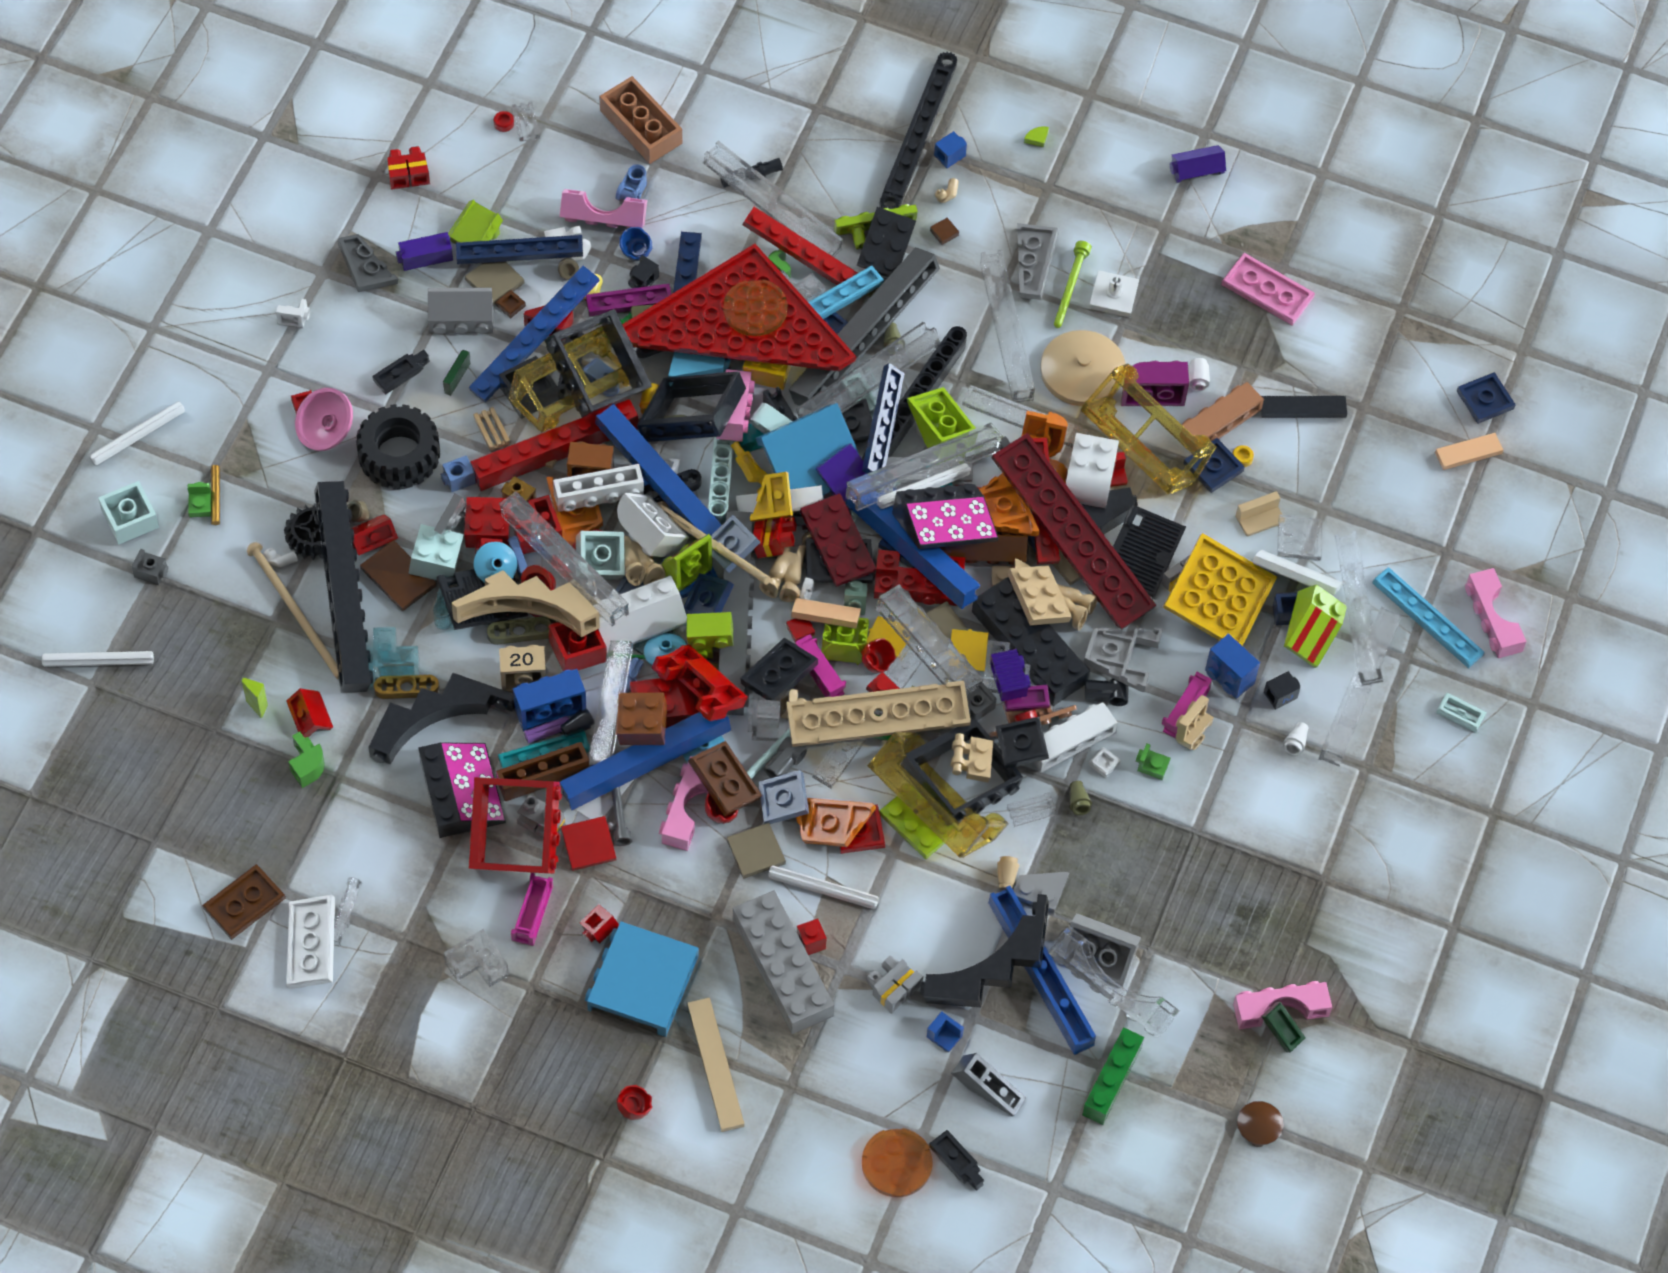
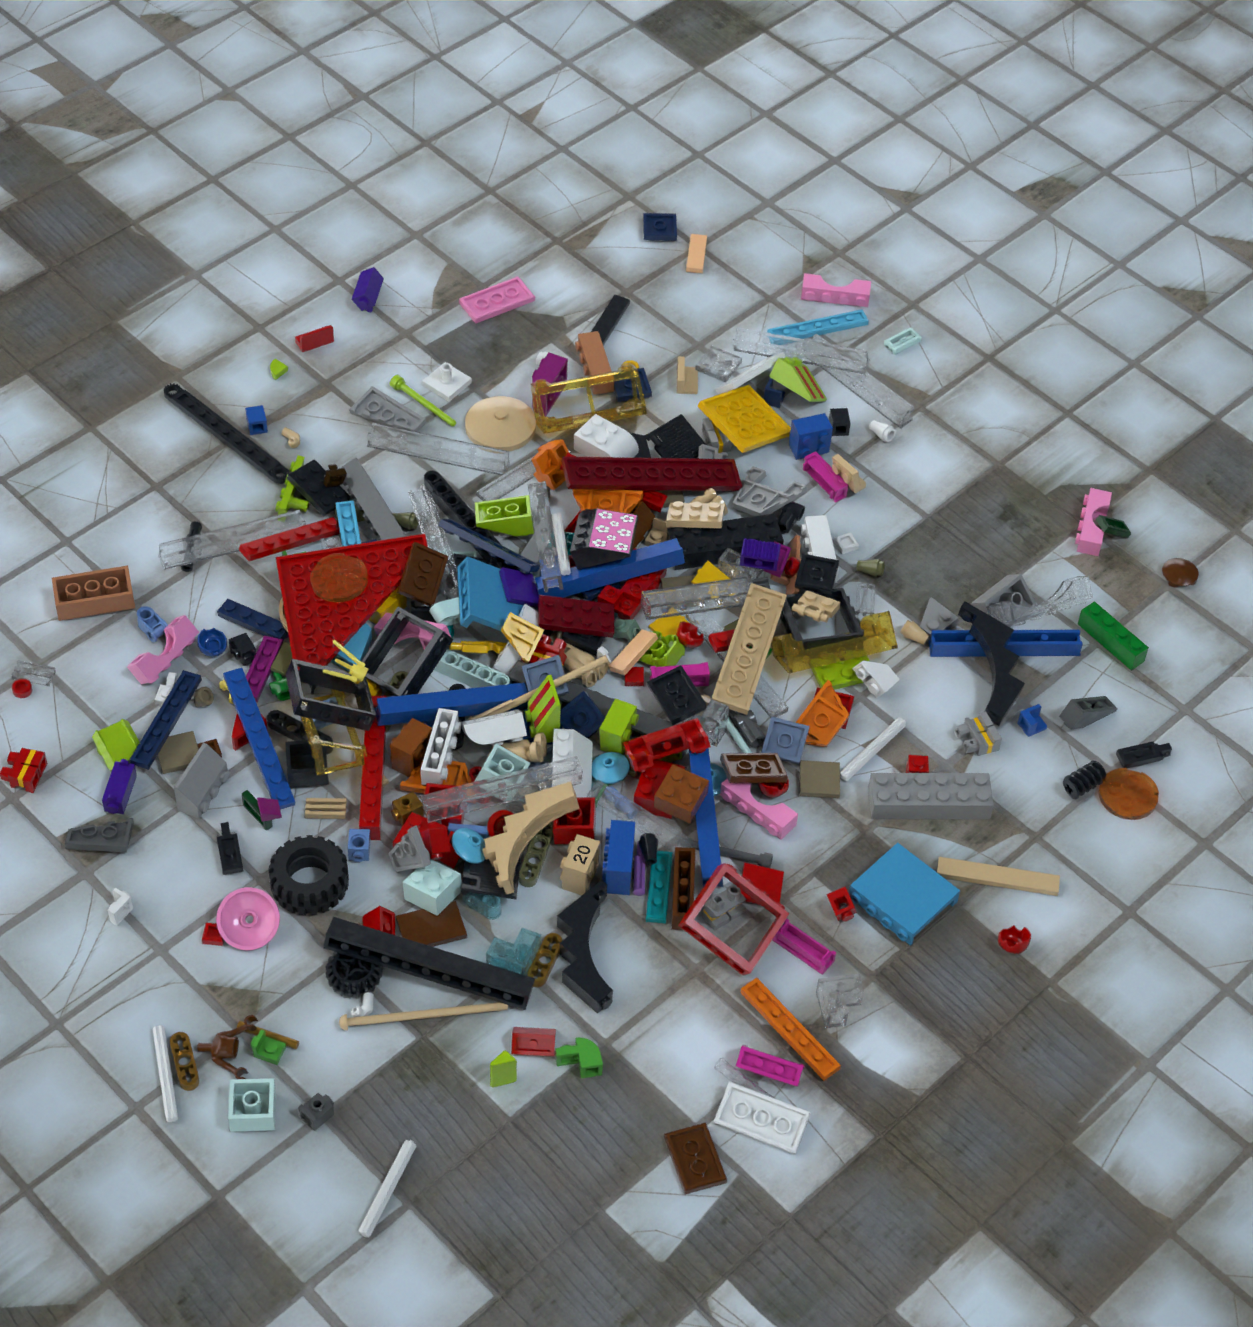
camera: 65 degrees left, 10 degrees down
slope [418,742,506,838] -> none
reddish brown tile [930,217,959,245] -> none
bright green bracket [1135,743,1171,780] -> none
none -> pearl gold beam [170,1032,199,1091]
none -> reddish brown piece [197,1015,258,1079]
none -> magenta slope [257,797,282,822]
none -> red panel [295,325,334,353]
none -> light yellow plant [322,640,369,683]
none -> dark brown tile [323,464,347,487]
none -> reddish brown tile [397,542,449,607]
none -> red brick [420,828,450,860]
none -> light grey plate [699,444,728,459]
none -> dark pink container [736,1045,805,1086]
none -> orange plate [740,977,841,1081]
none -> white slope [852,660,900,698]
none -> black piece [1063,761,1106,800]

